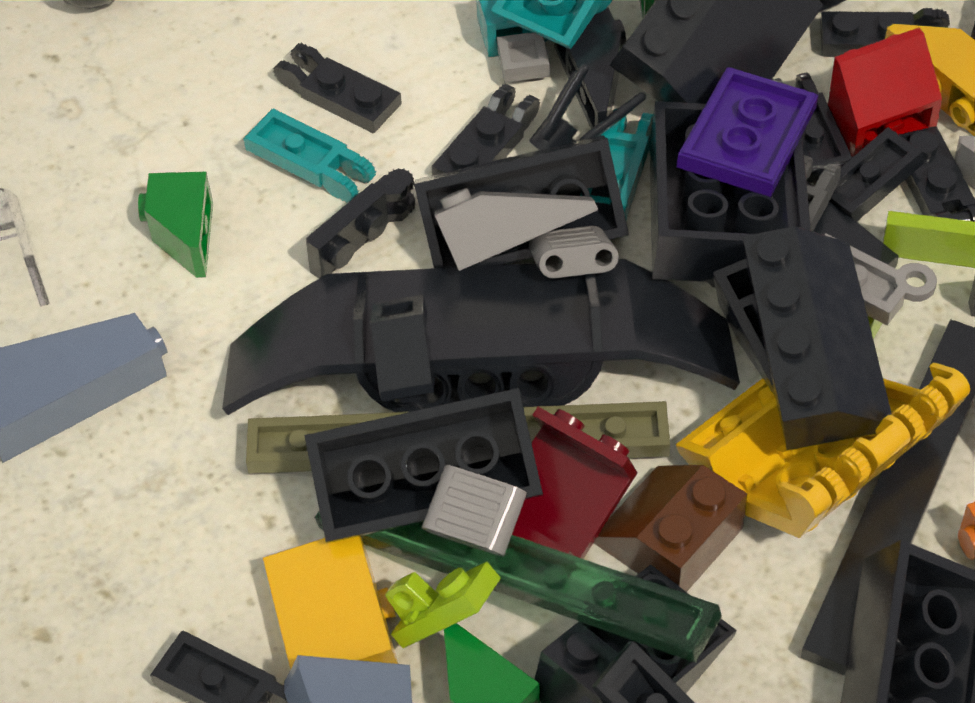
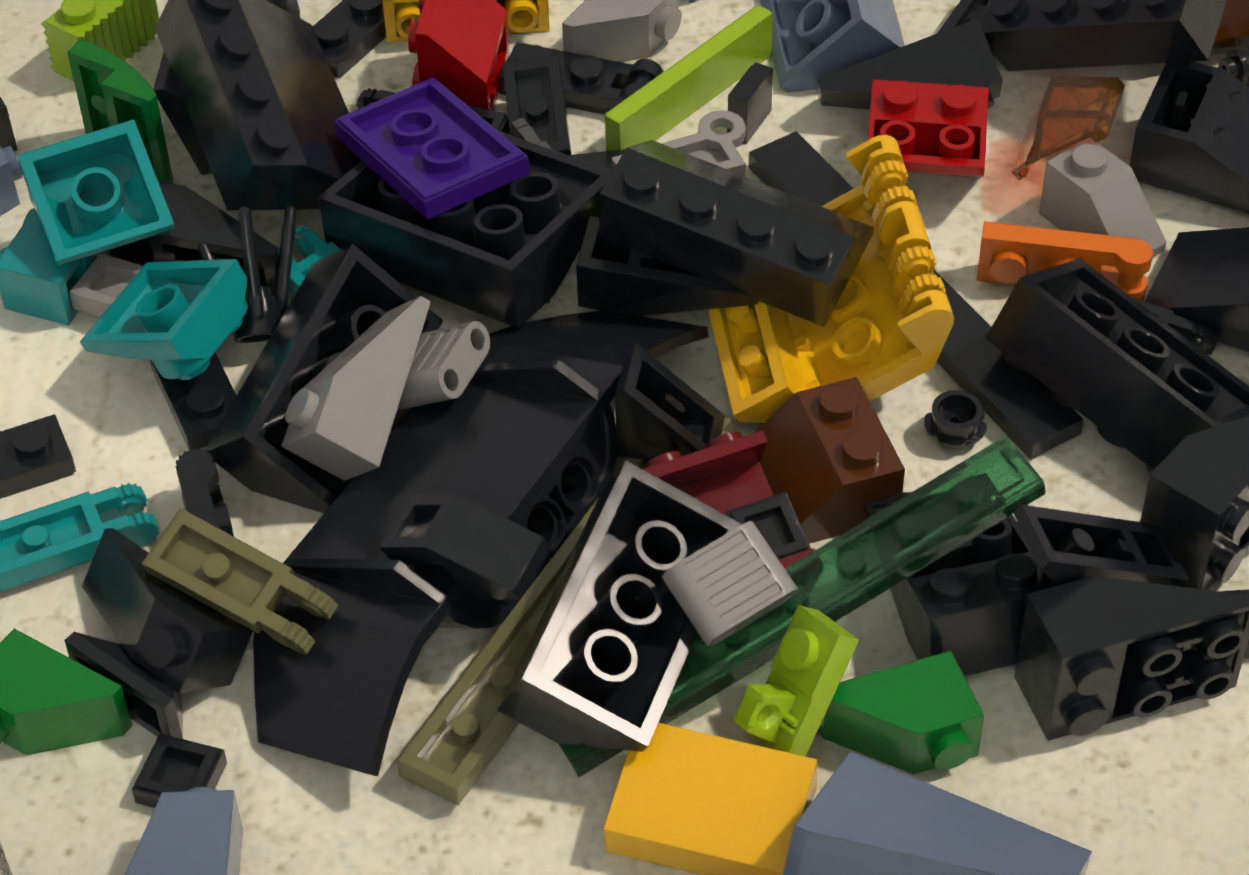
camera: 60 degrees left, 5 degrees down
none -> black slope [64,632,183,739]
none -> teal slope [80,259,248,380]
none -> black slope [82,528,253,693]
none -> black tile [132,734,227,808]
none -> olive hinge [142,509,338,655]
none -> black slope [615,343,725,461]
none -> black tile [725,492,811,560]
none -> black plate [924,390,987,448]

